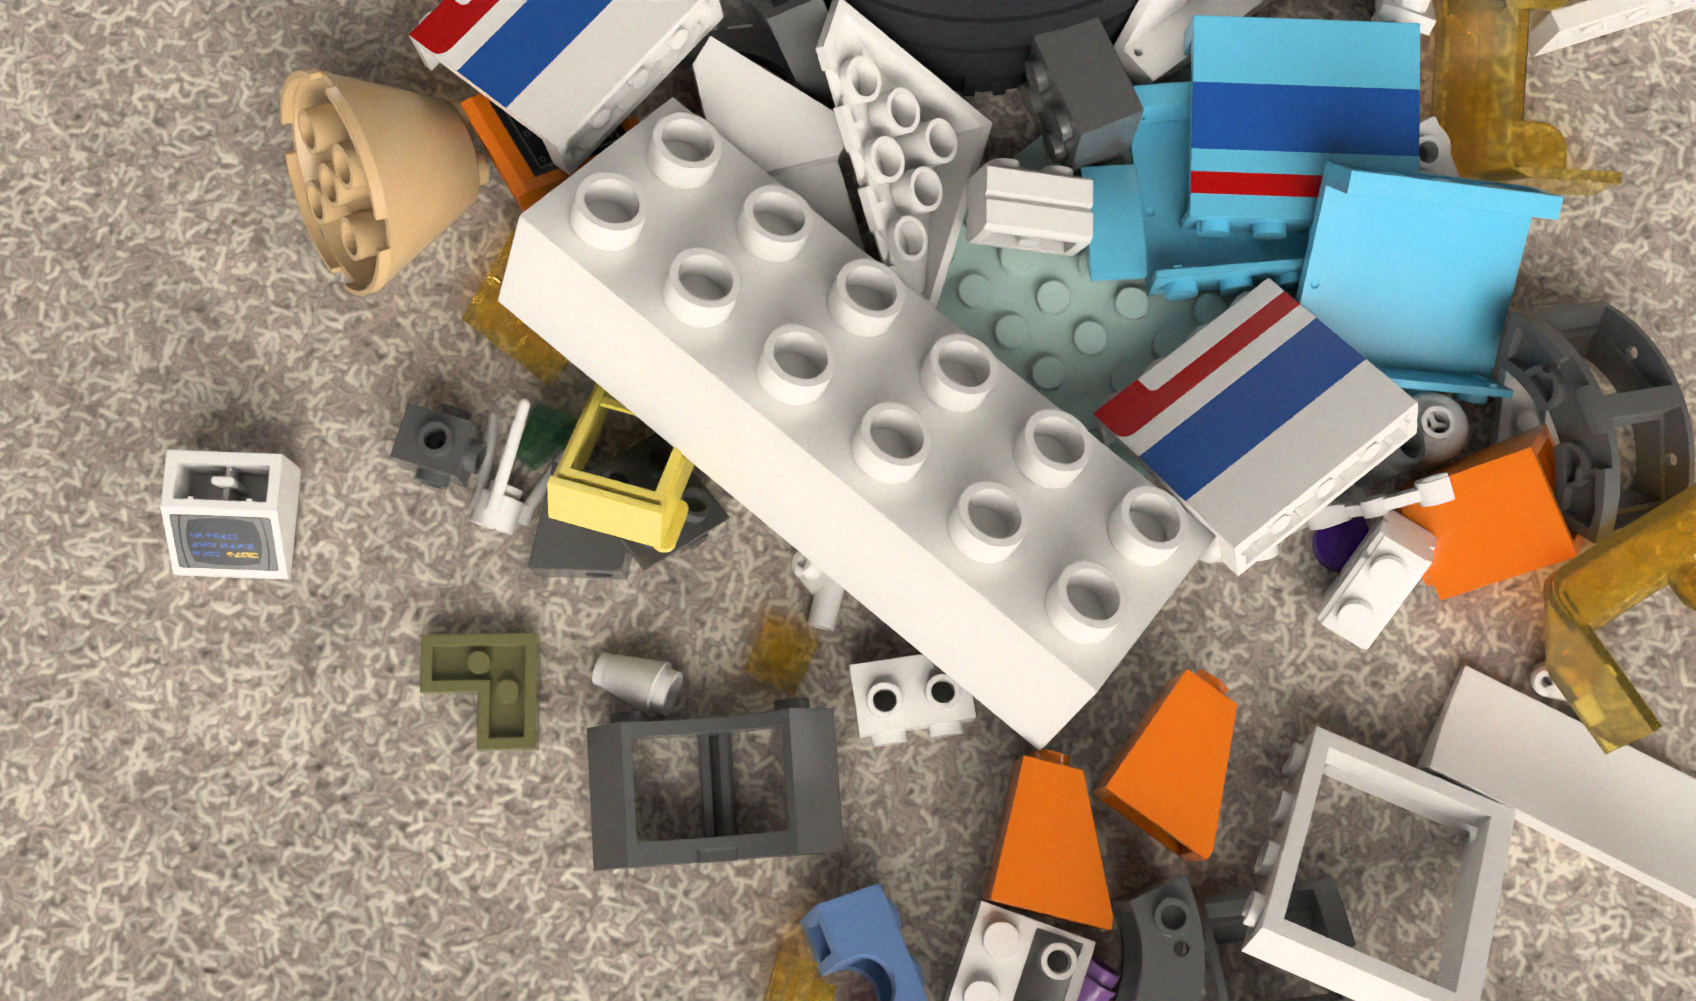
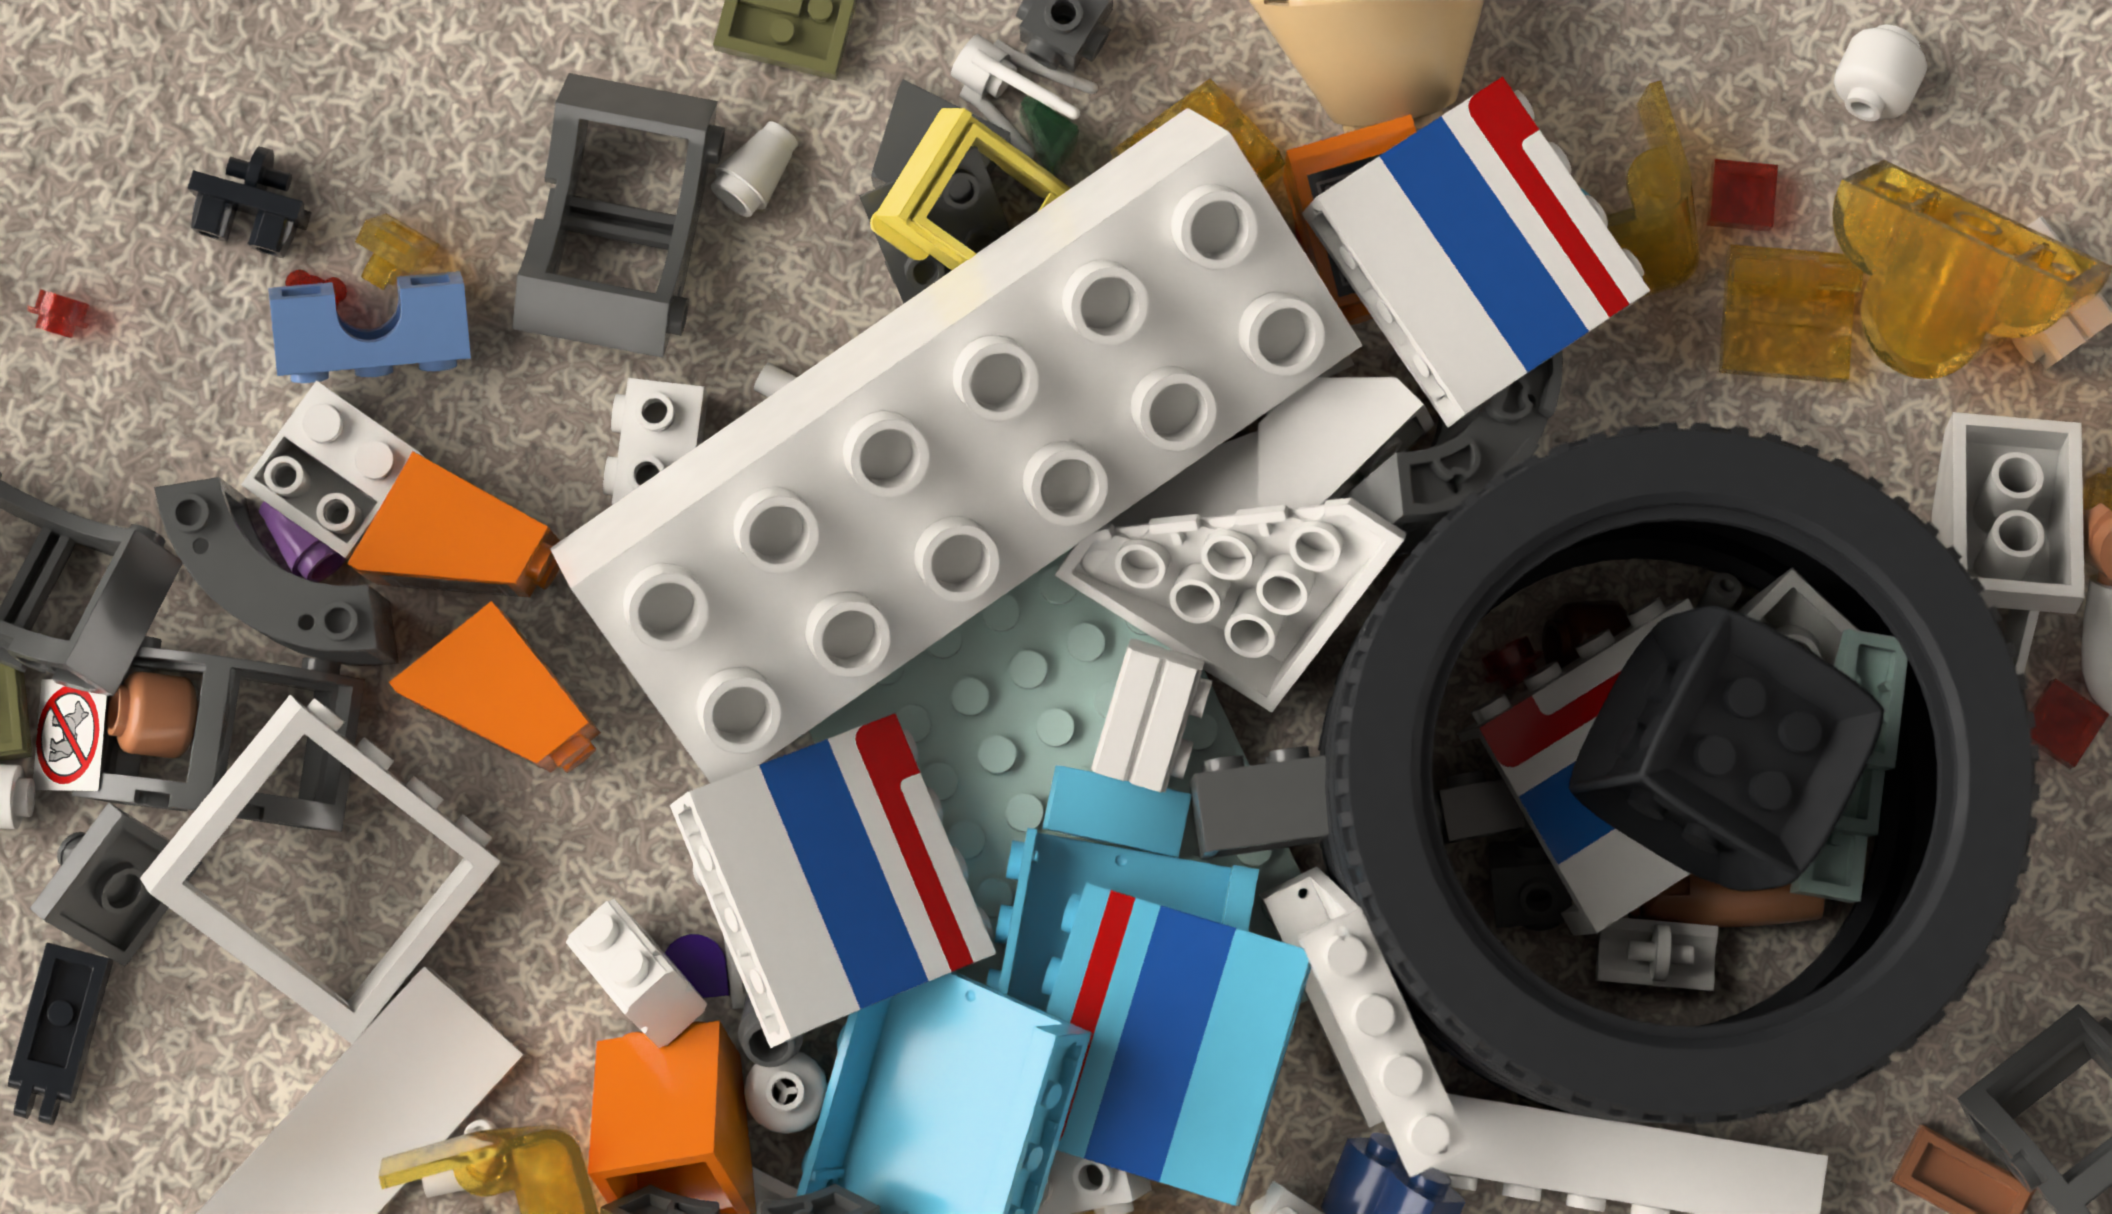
camera: 105 degrees right, 5 degrees up
clear yellow tile [743,618,820,696] -> none
white piece [1307,472,1455,530] -> none

